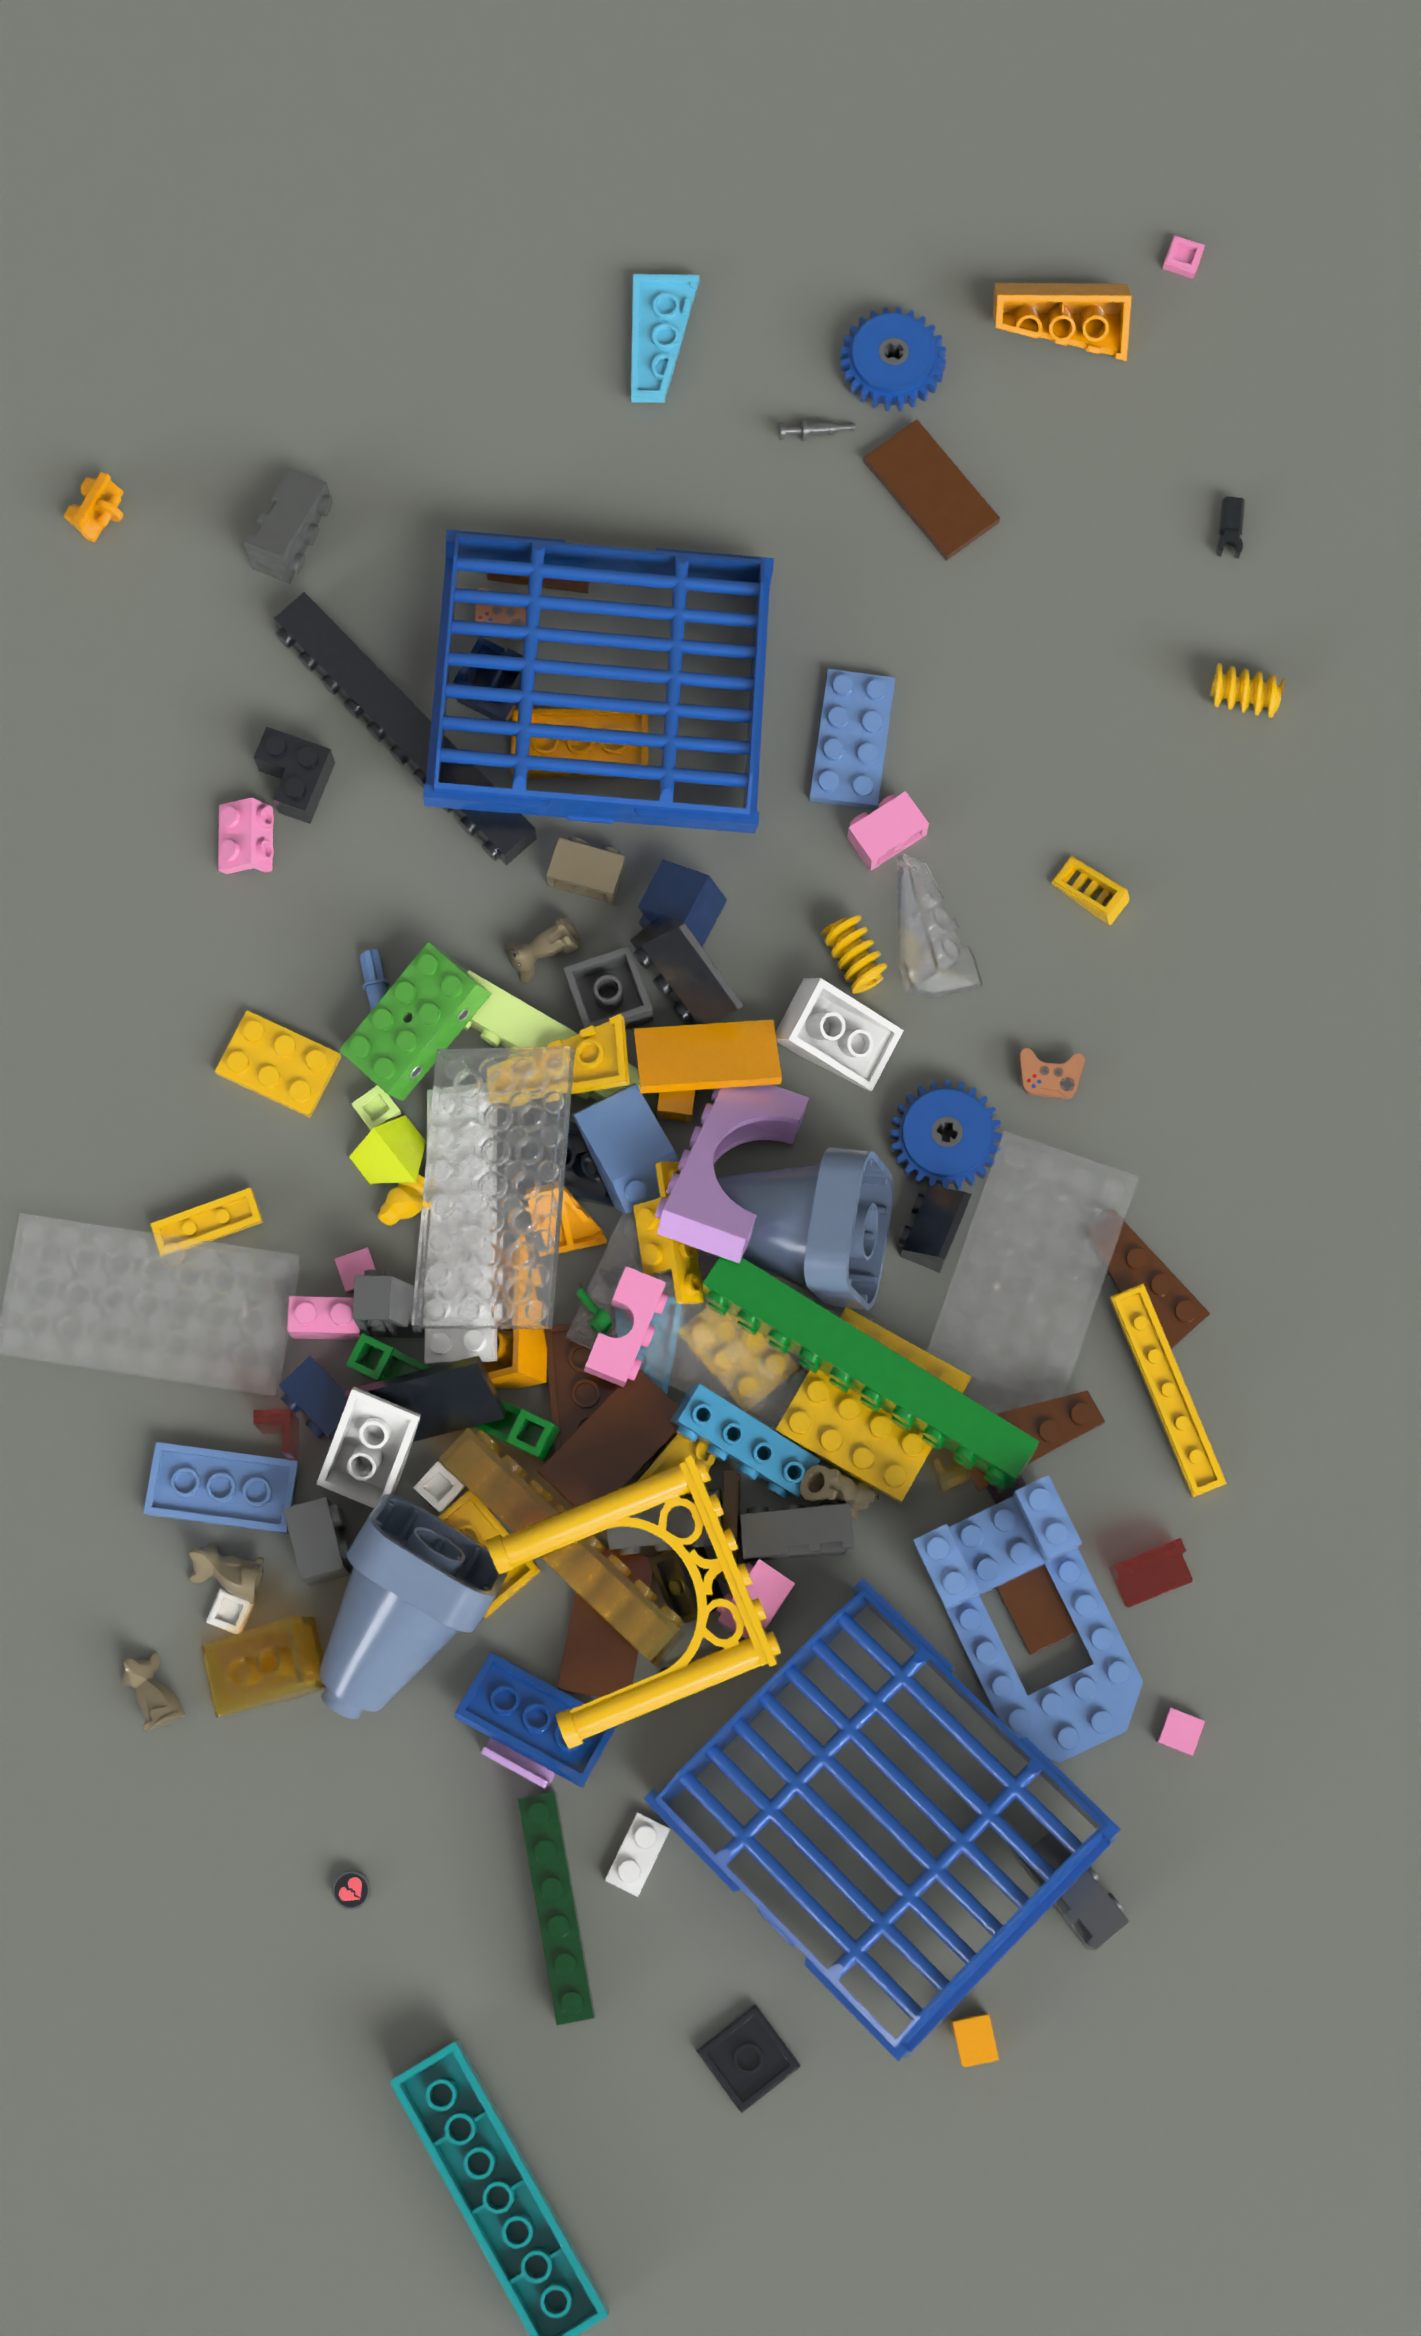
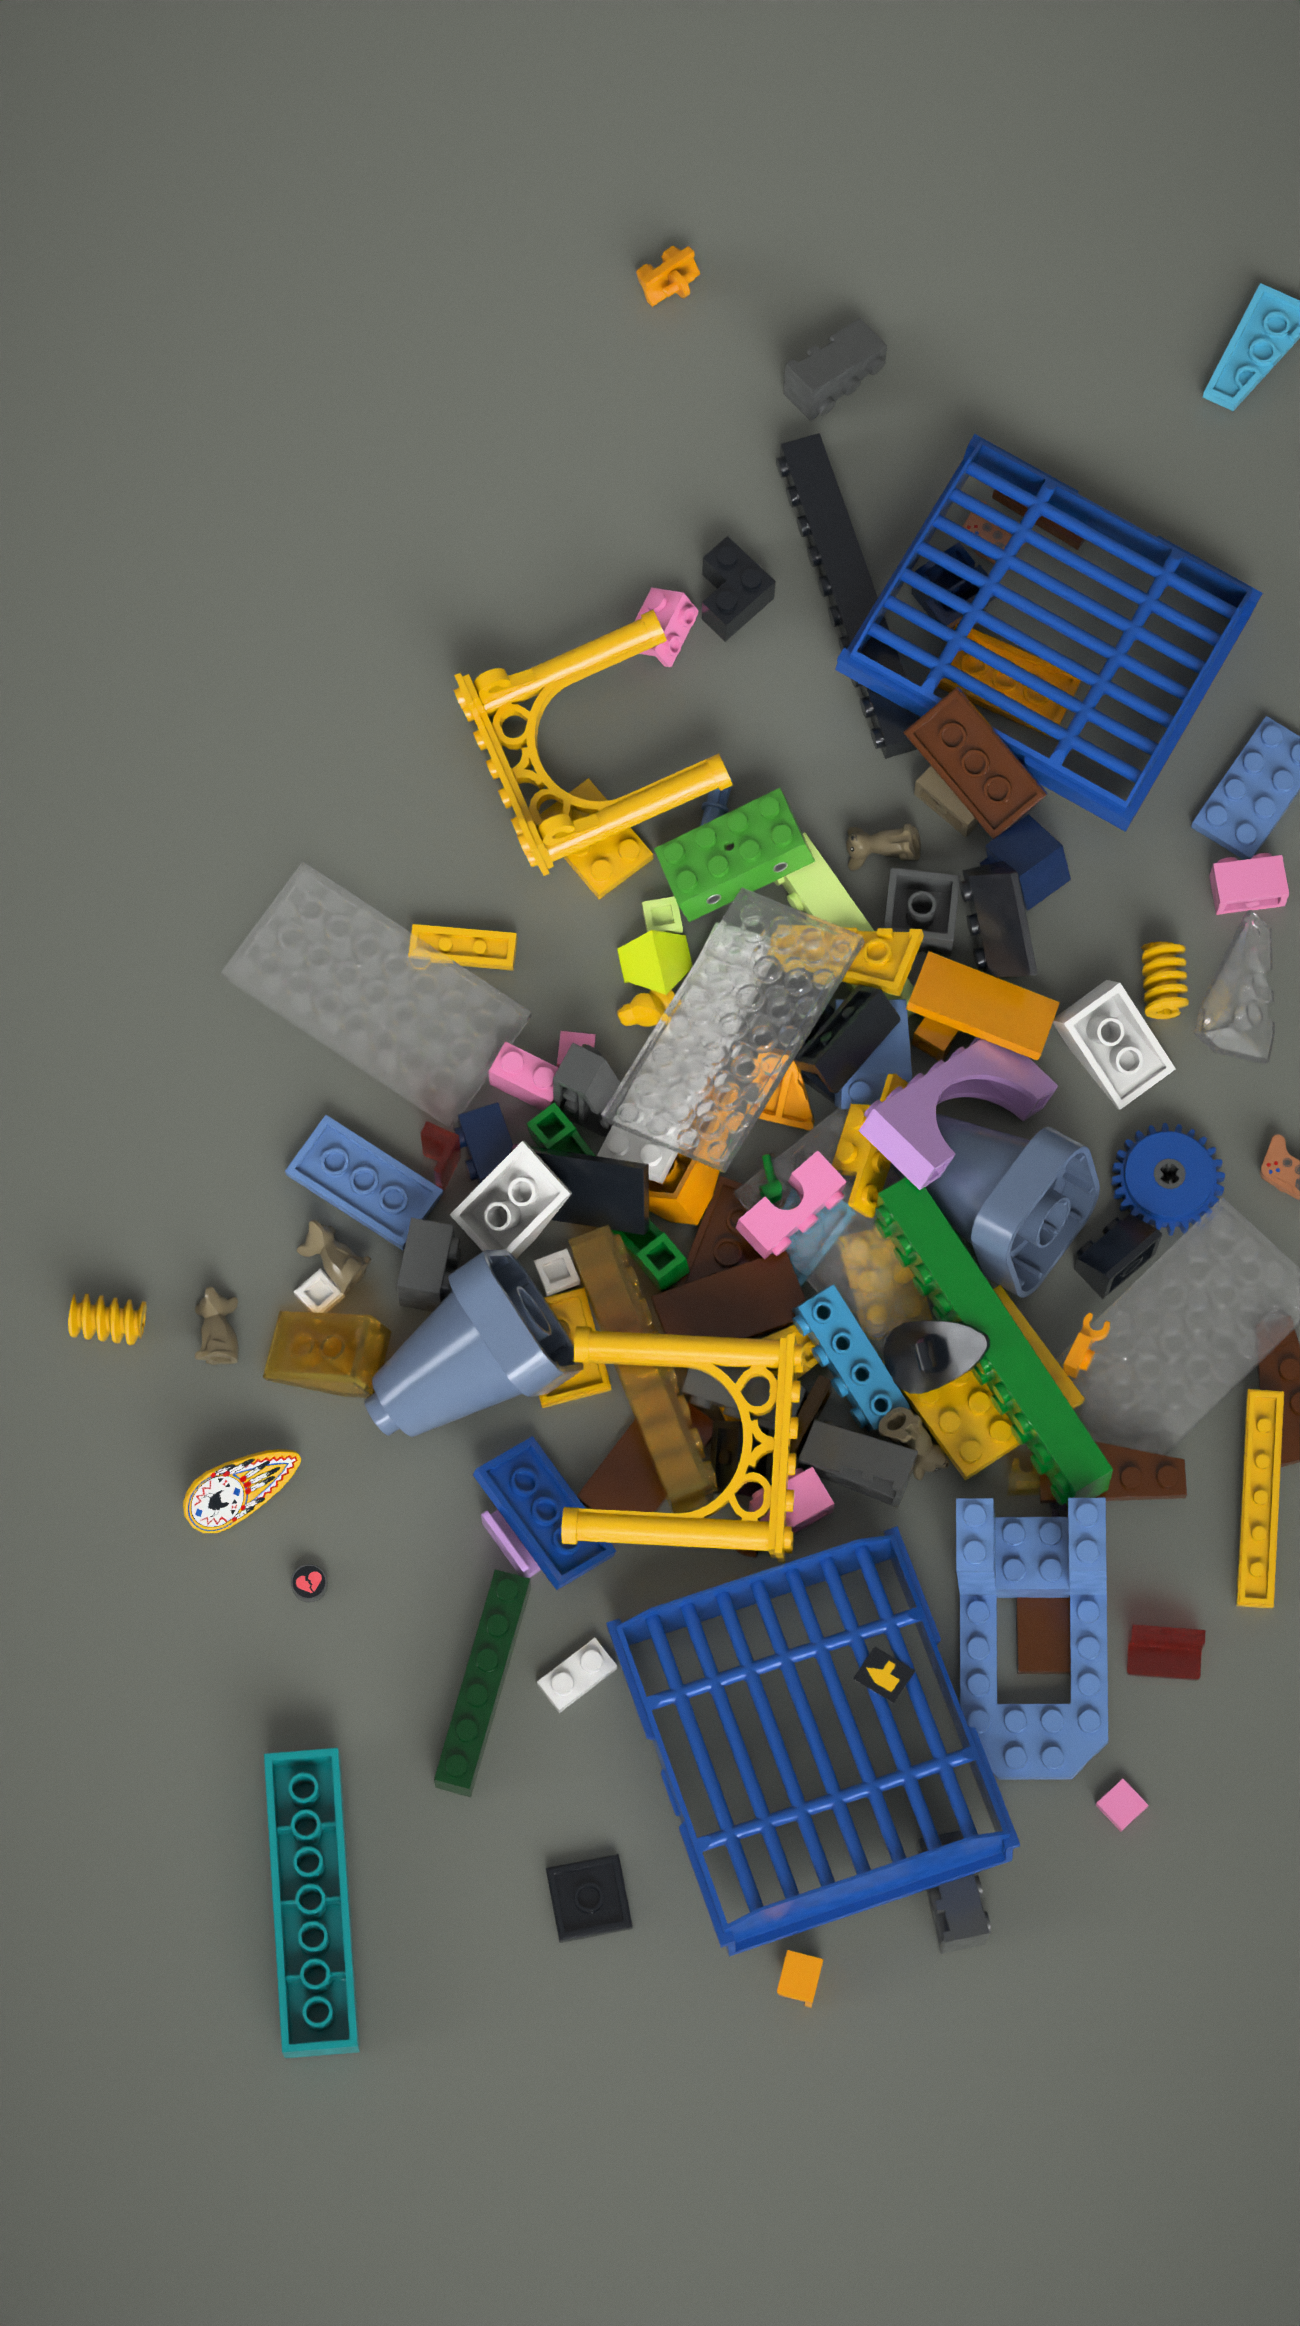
camera: 25 degrees right, 5 degrees down
none -> yellow piece [68,1293,147,1345]
none -> shield [183,1449,301,1533]
none -> yellow arch [453,610,733,876]
none -> black panel [793,984,900,1093]
none -> black sticker [853,1647,916,1703]
none -> black shield [883,1320,990,1394]
none -> reddish brown tile [903,687,1048,839]
none -> light orange plate [1063,1313,1110,1379]

